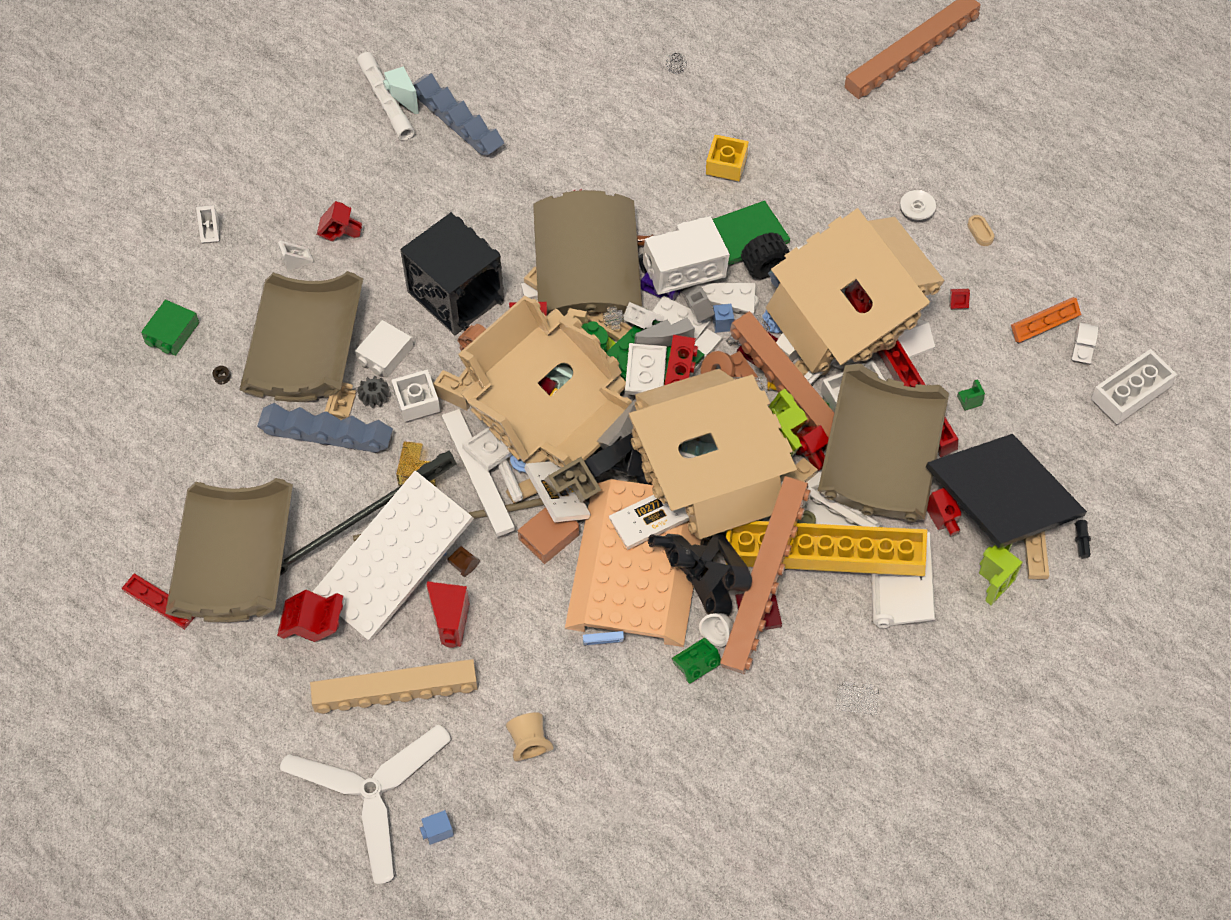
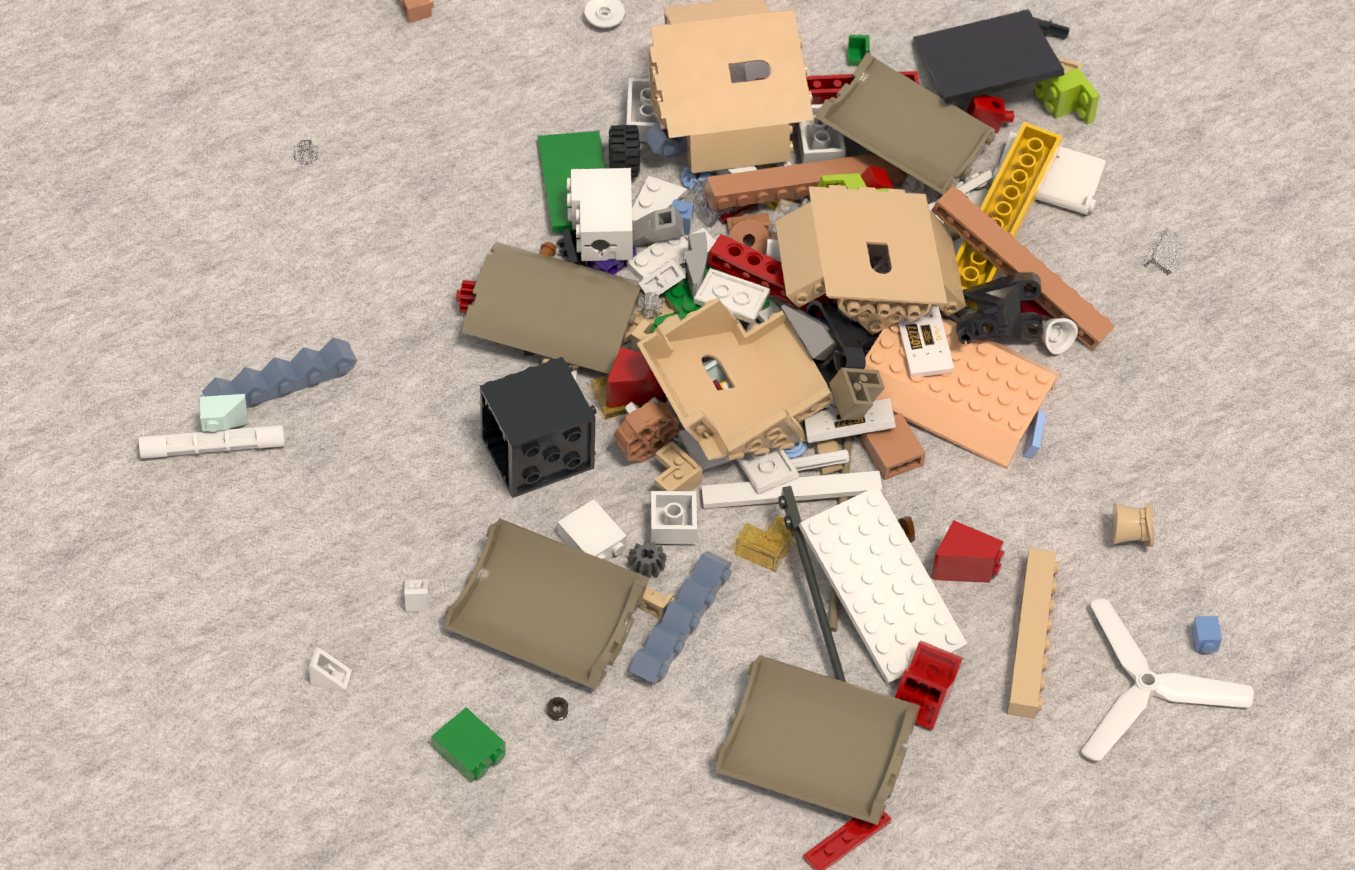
camera: 75 degrees left, 5 degrees down
red brick [316,201,363,242] -> none
green bracket [672,637,721,684] -> none
yellow brick [706,134,749,181] -> none

